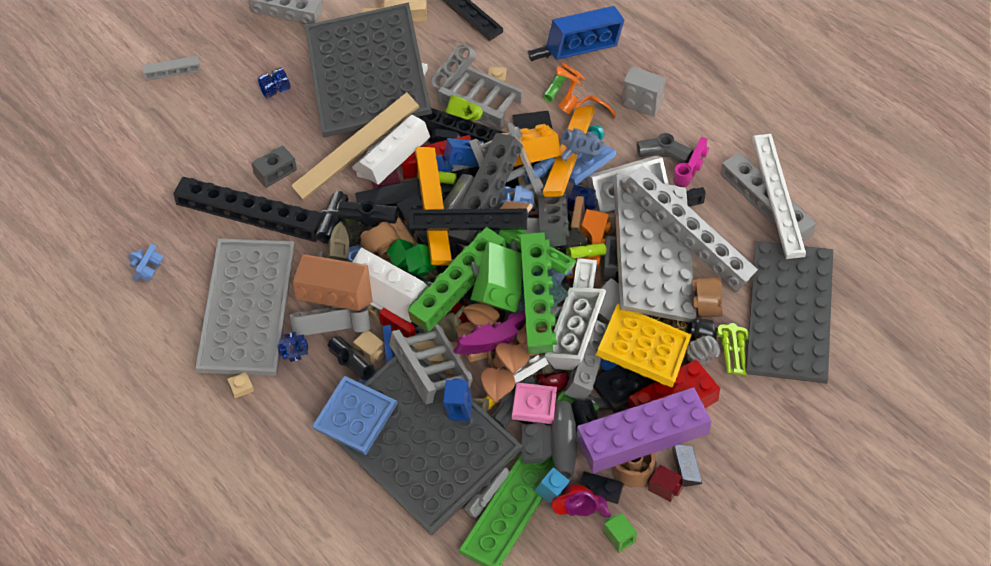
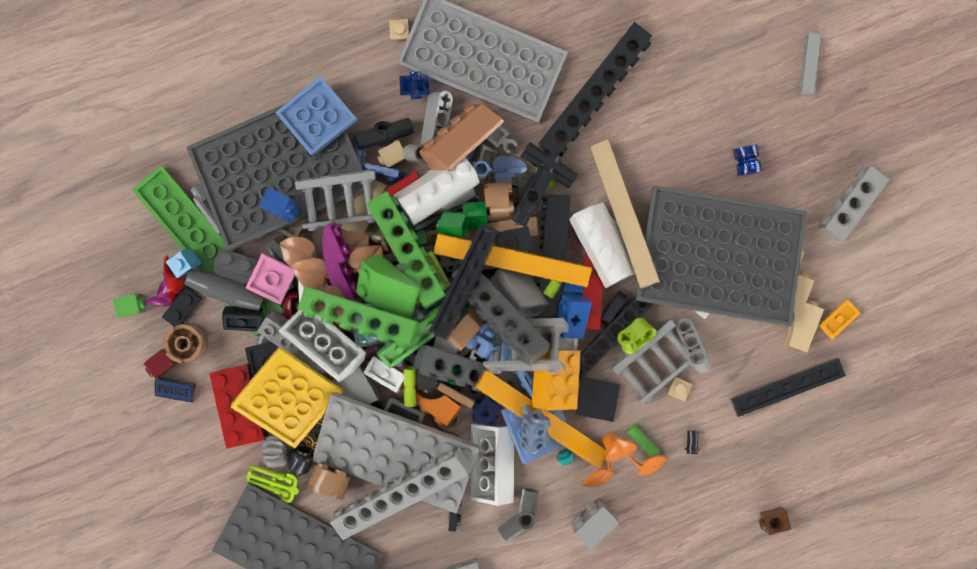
camera: 115 degrees right, 35 degrees up
dark grey brick [252,145,297,188] -> none
dark tan plate [328,222,349,261] -> none
blue brick [546,6,625,60] -> none
medium lavender brick [577,388,712,473] -> none
dark pink plate [674,137,709,188] -> none

